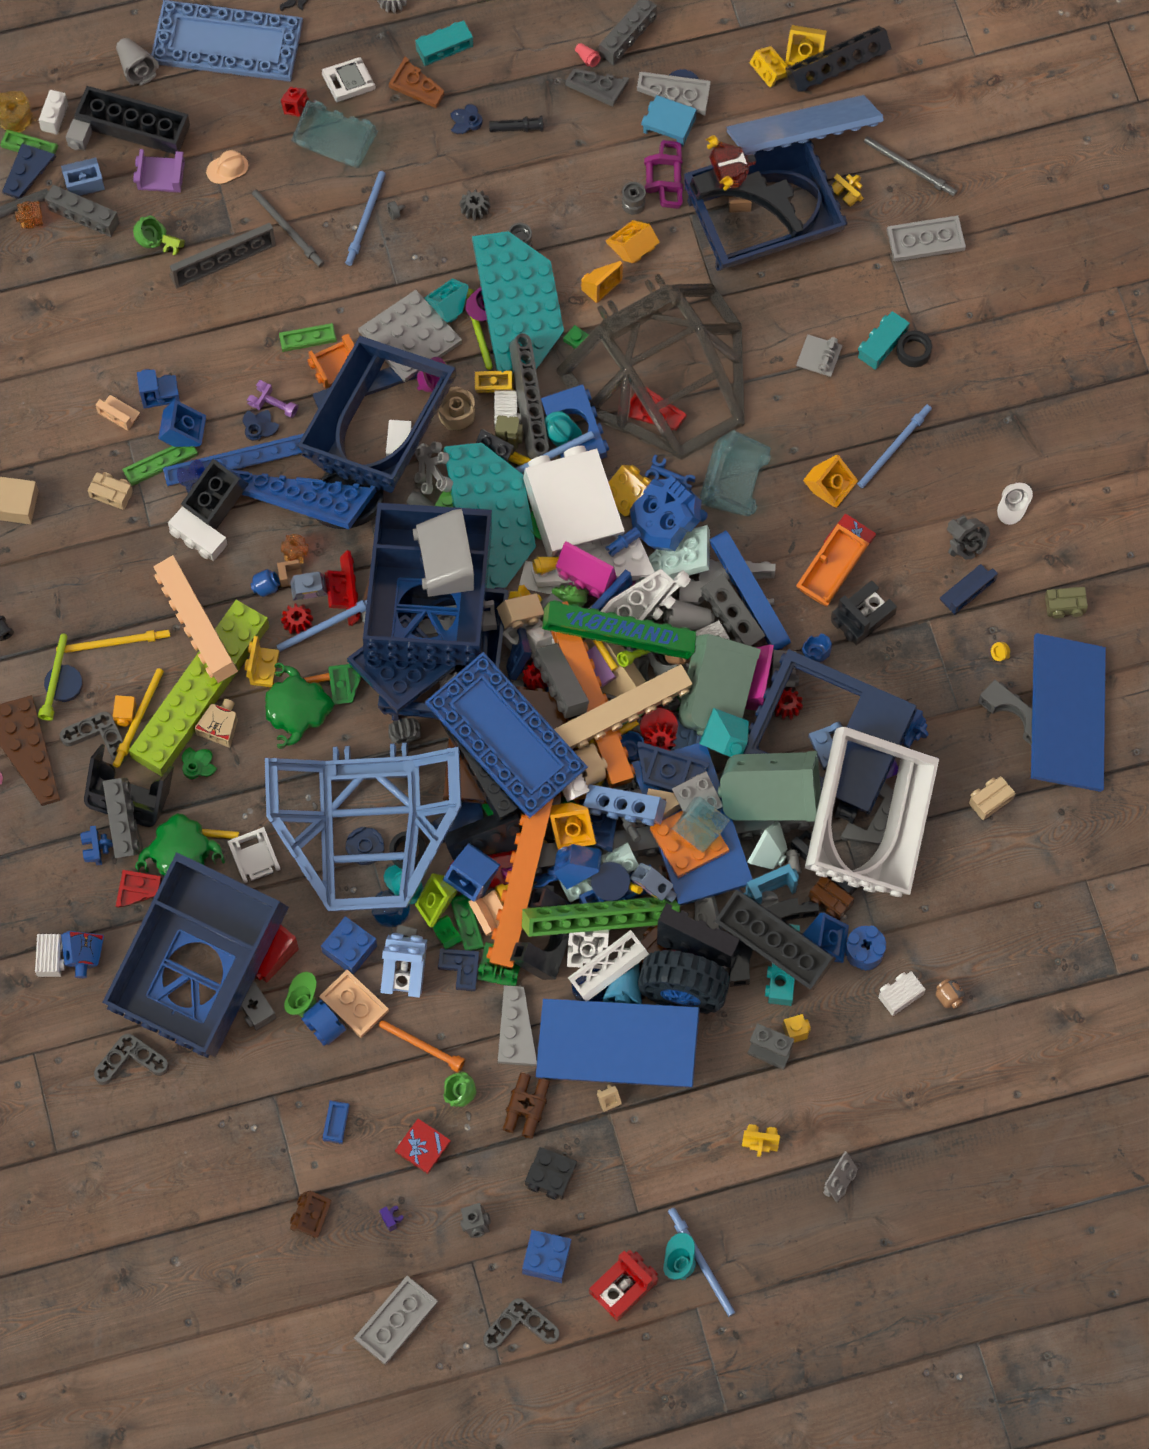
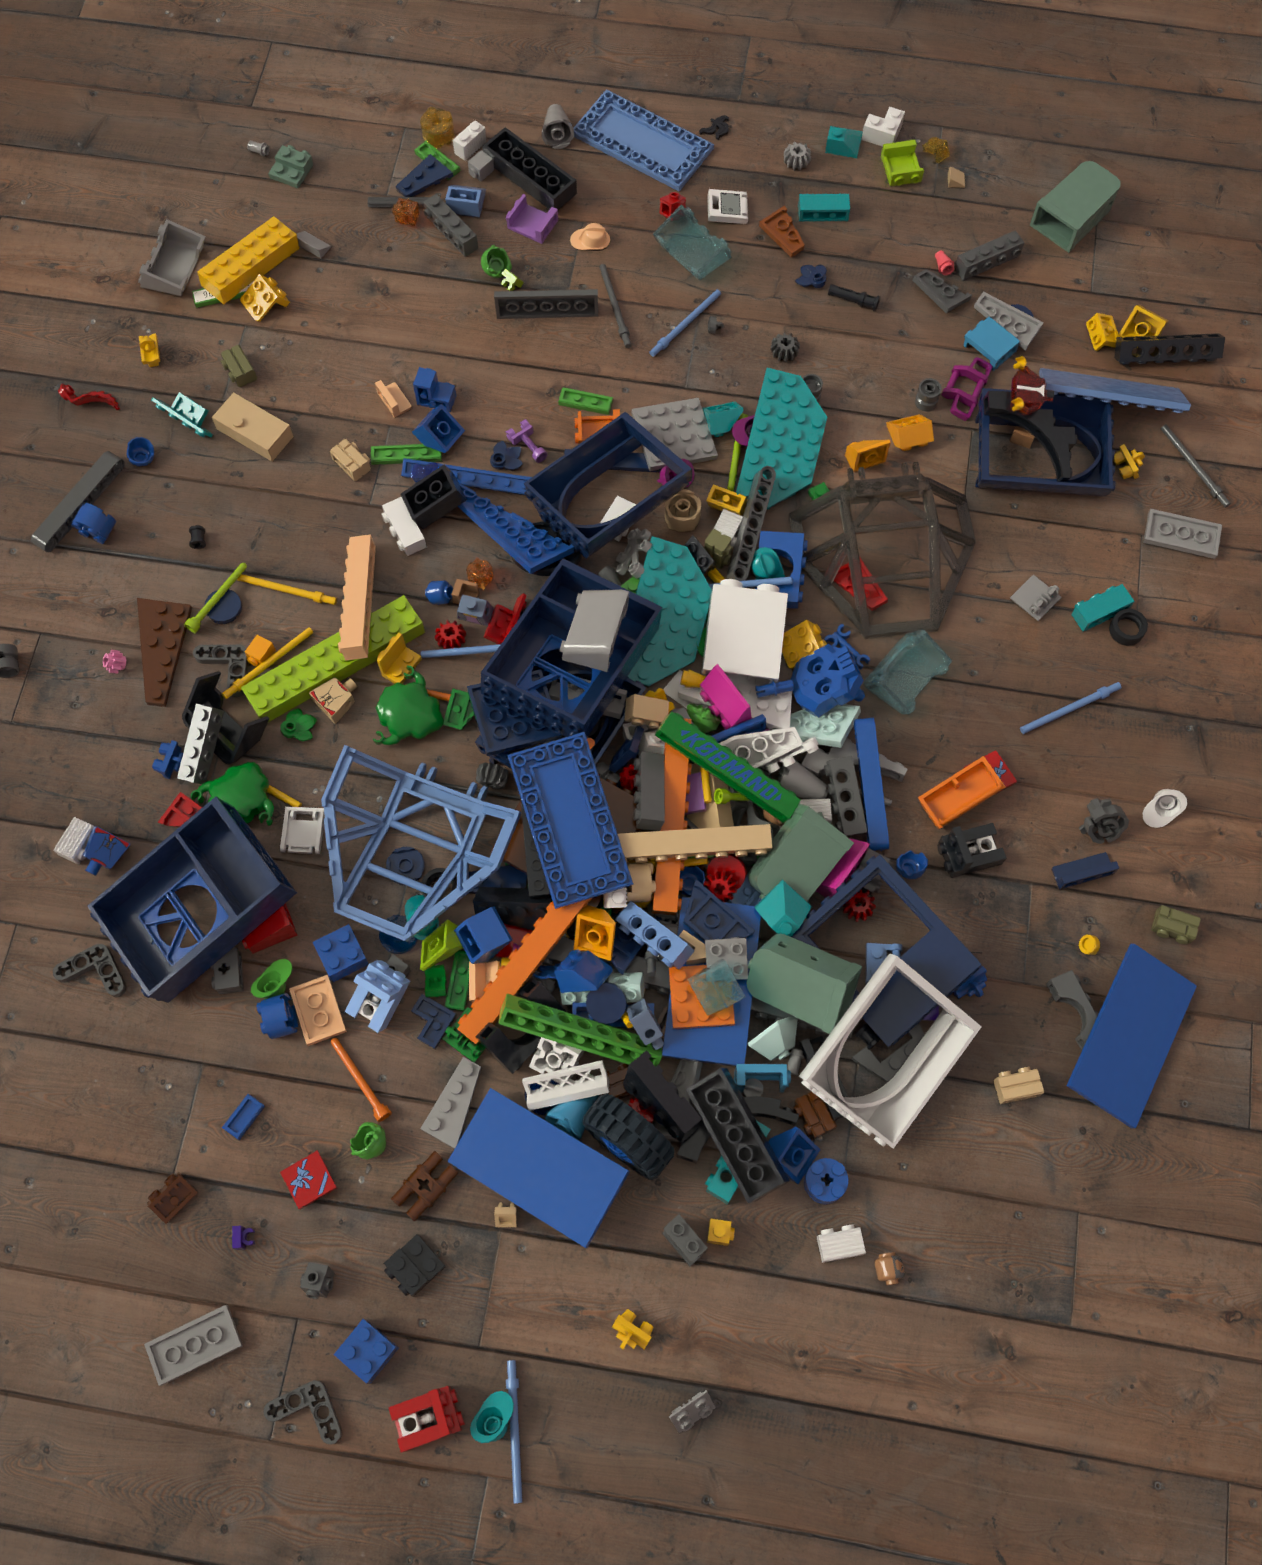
camera: 25 degrees right, 0 degrees up
light orange slope [803,455,858,508] -> none

